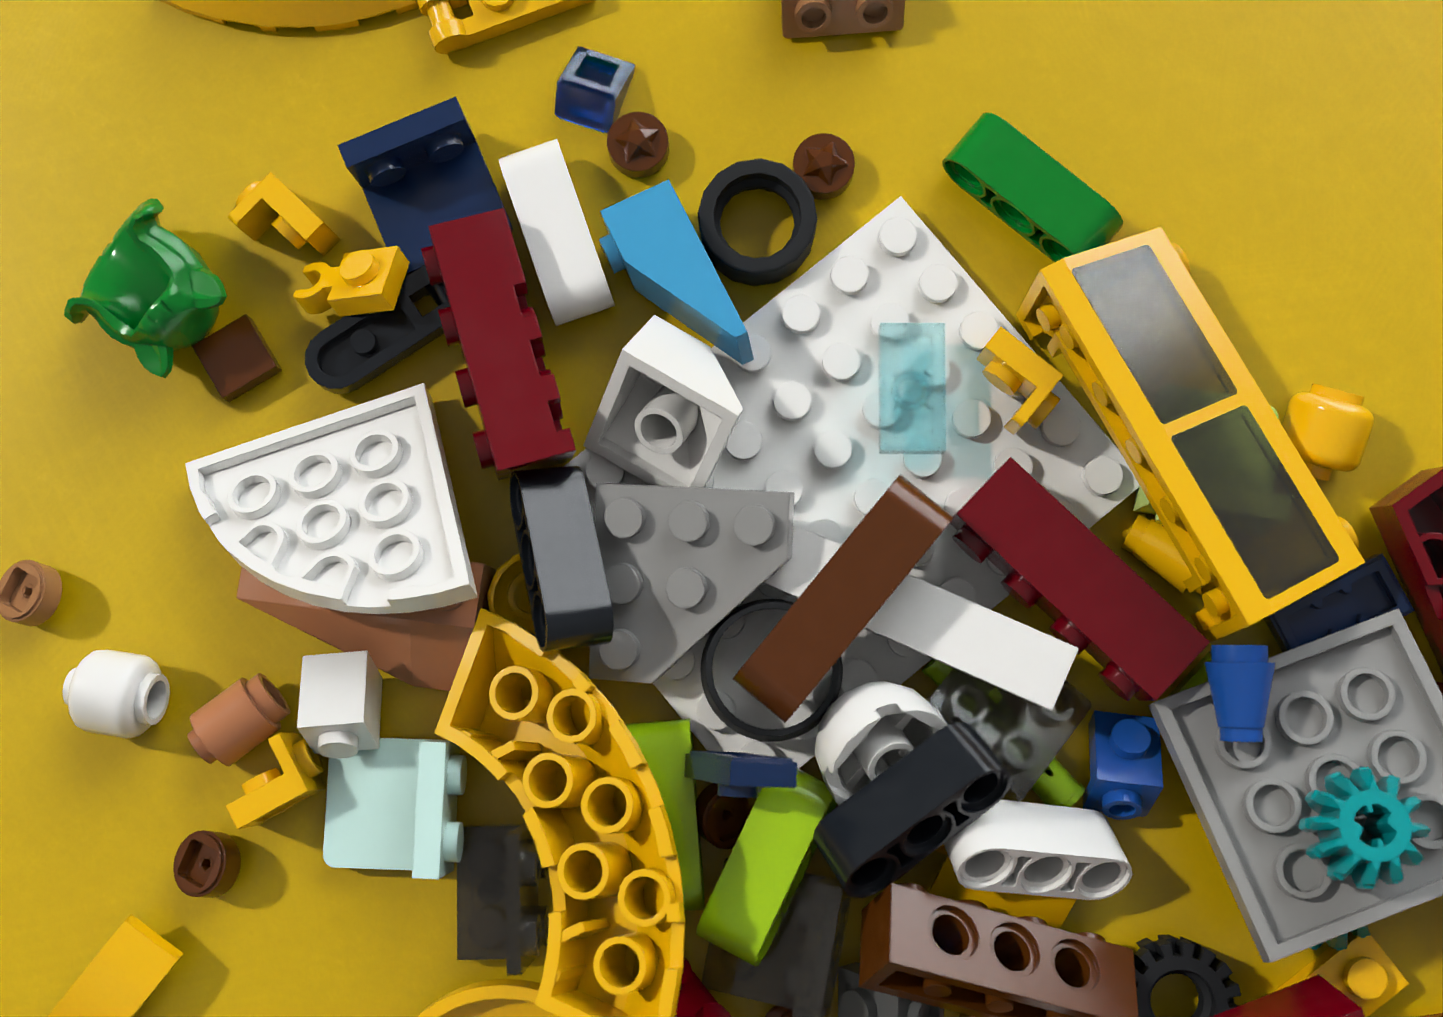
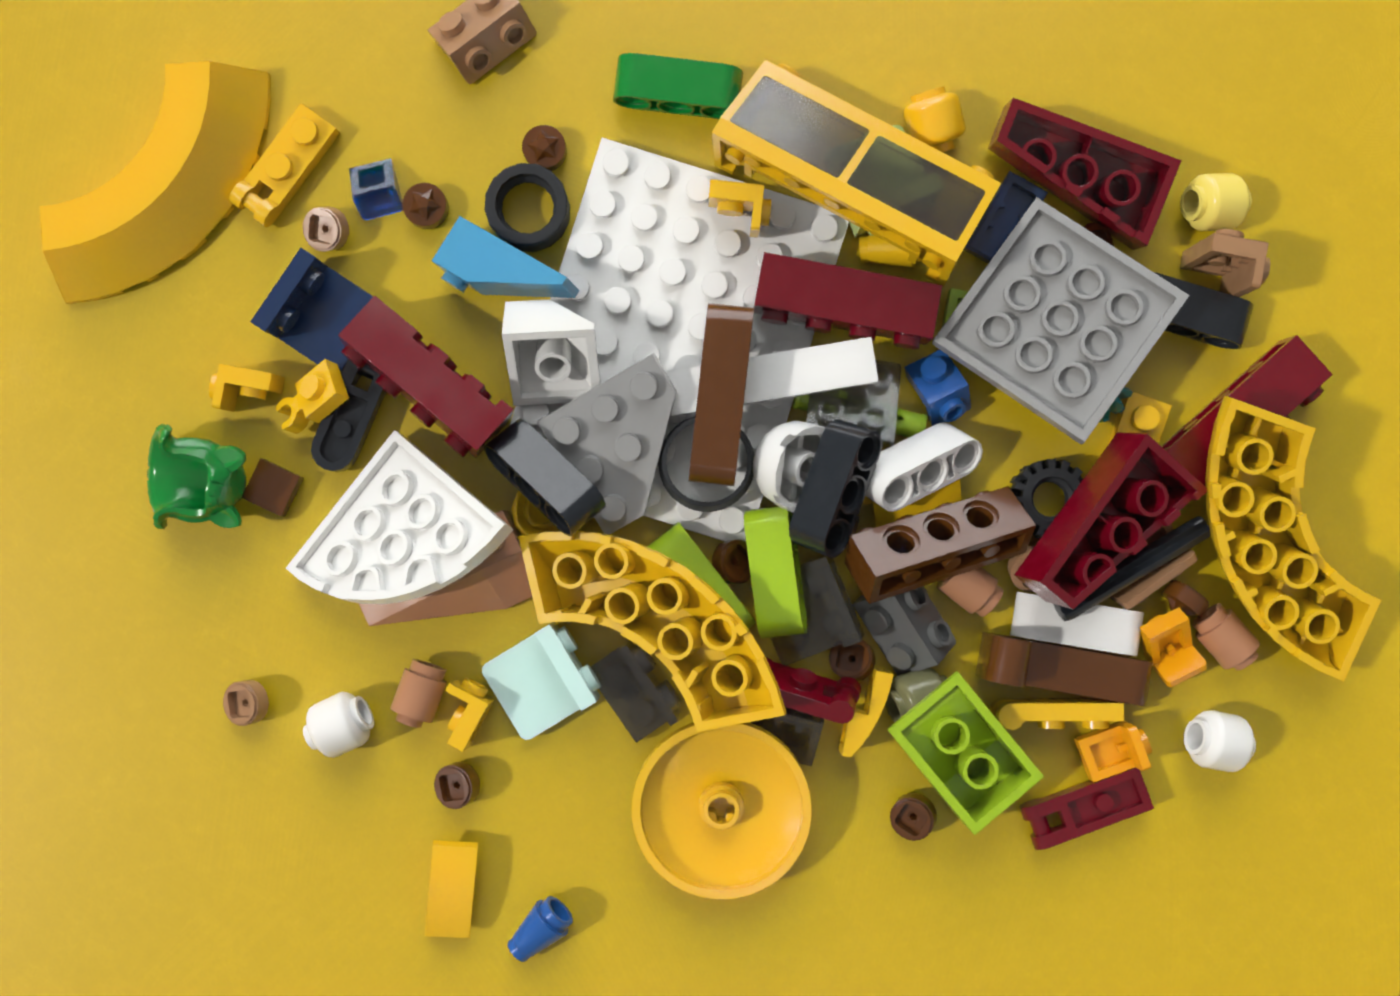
camera: 45 degrees left, 5 degrees up
white brick [297,650,383,759] -> none
white beam [498,139,615,326] -> none
dark blue plate [685,750,797,798] -> none
clear light blue plate [878,323,946,454] -> none
blue cone [1204,645,1276,742] -> none
teal gear [1298,767,1431,889] -> none
none -> medium nougat tile [303,206,349,252]

